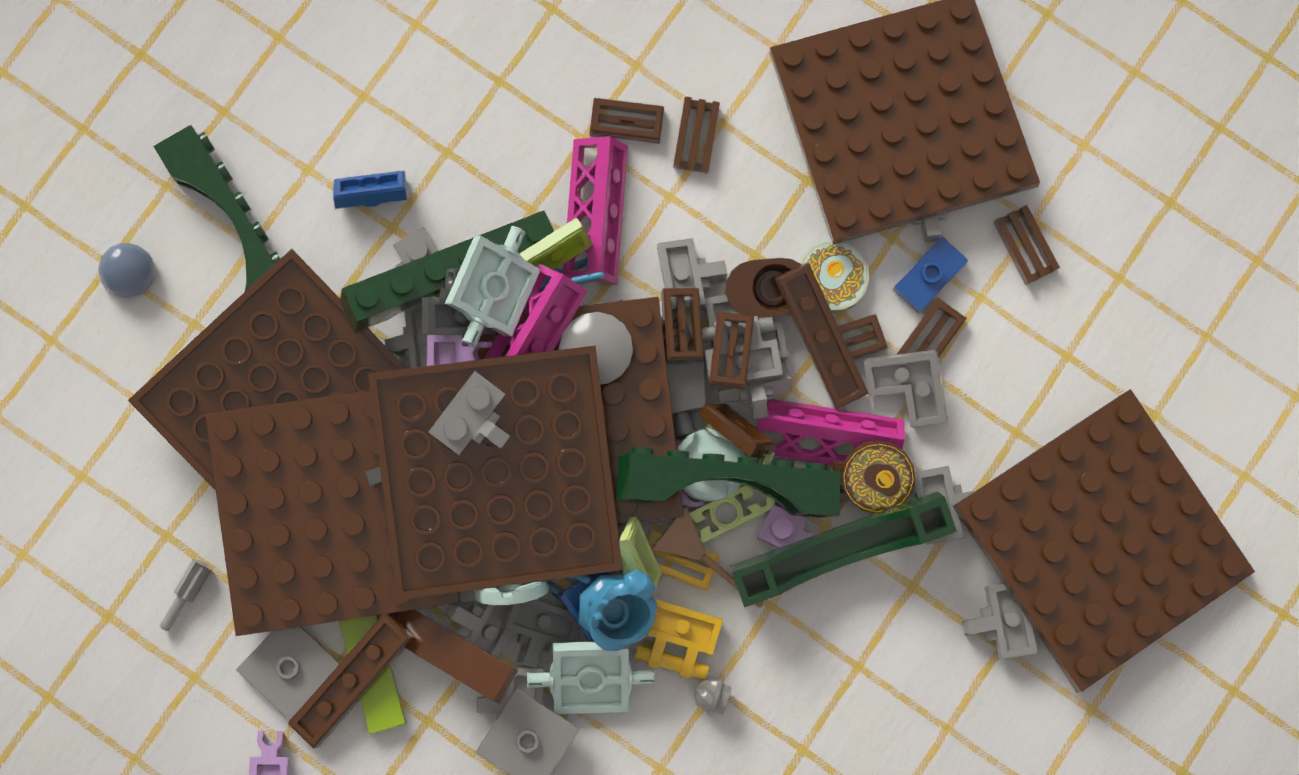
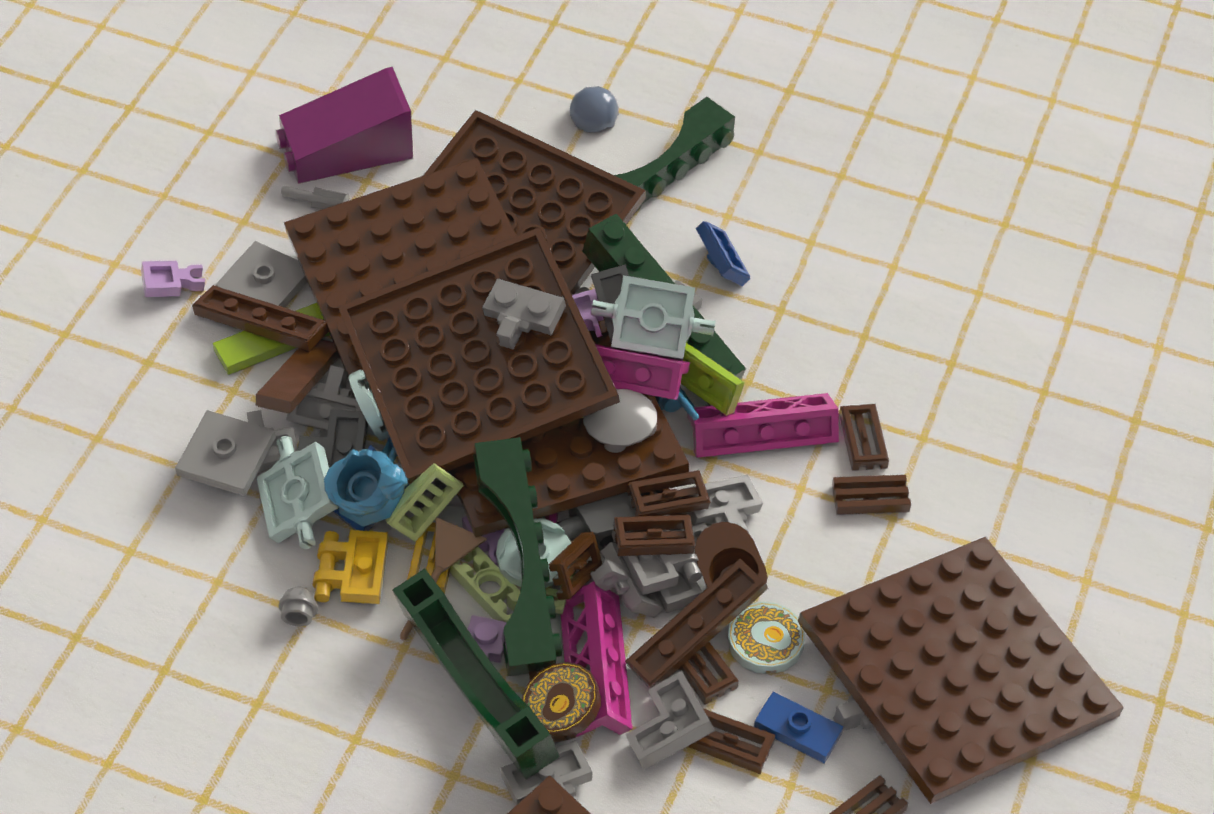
camera: 80 degrees right, 30 degrees down
none -> magenta slope [275,67,413,184]

